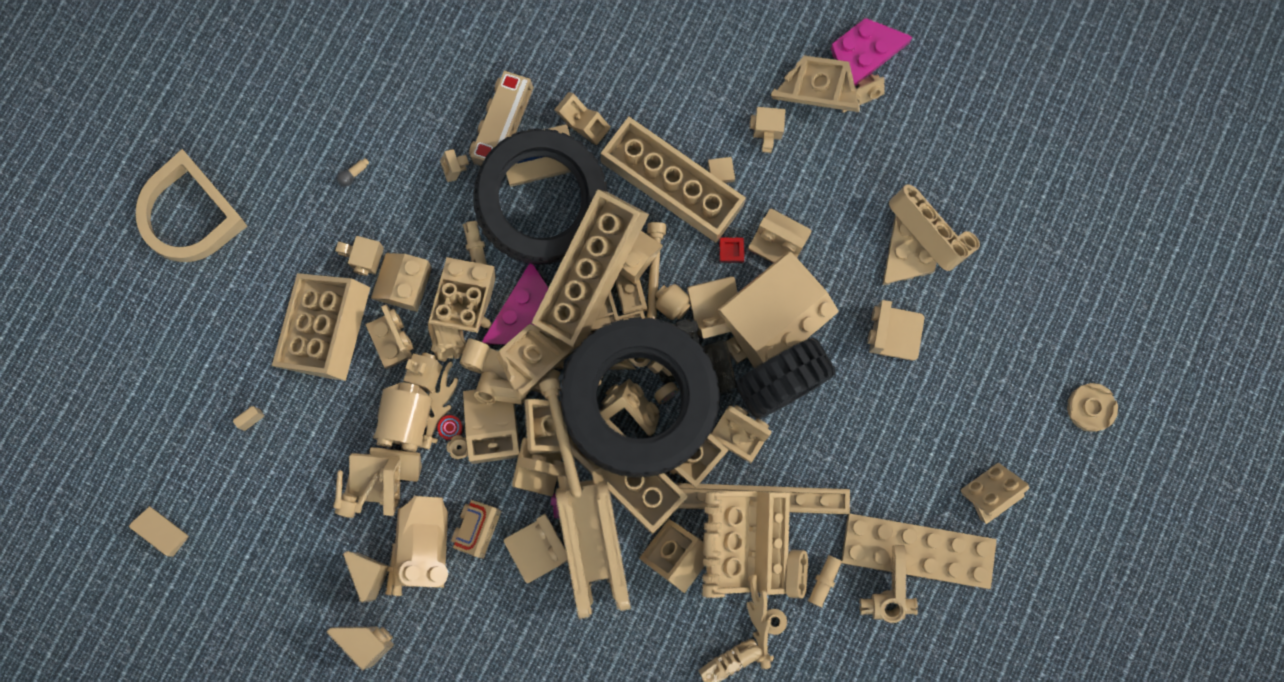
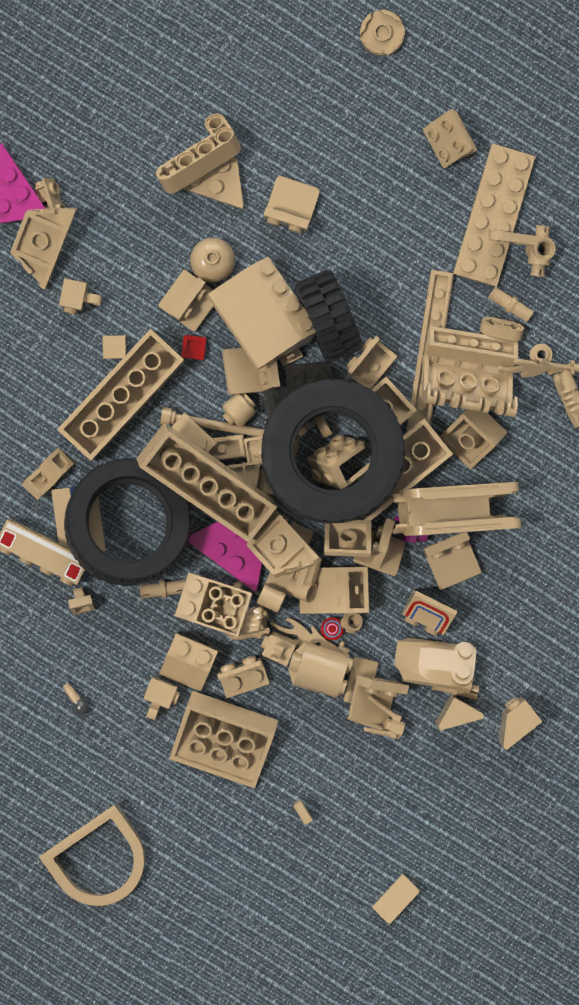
camera: 80 degrees left, 10 degrees up
tan piece [539,379,582,498] -> none
none -> tan cylinder [190,238,235,283]

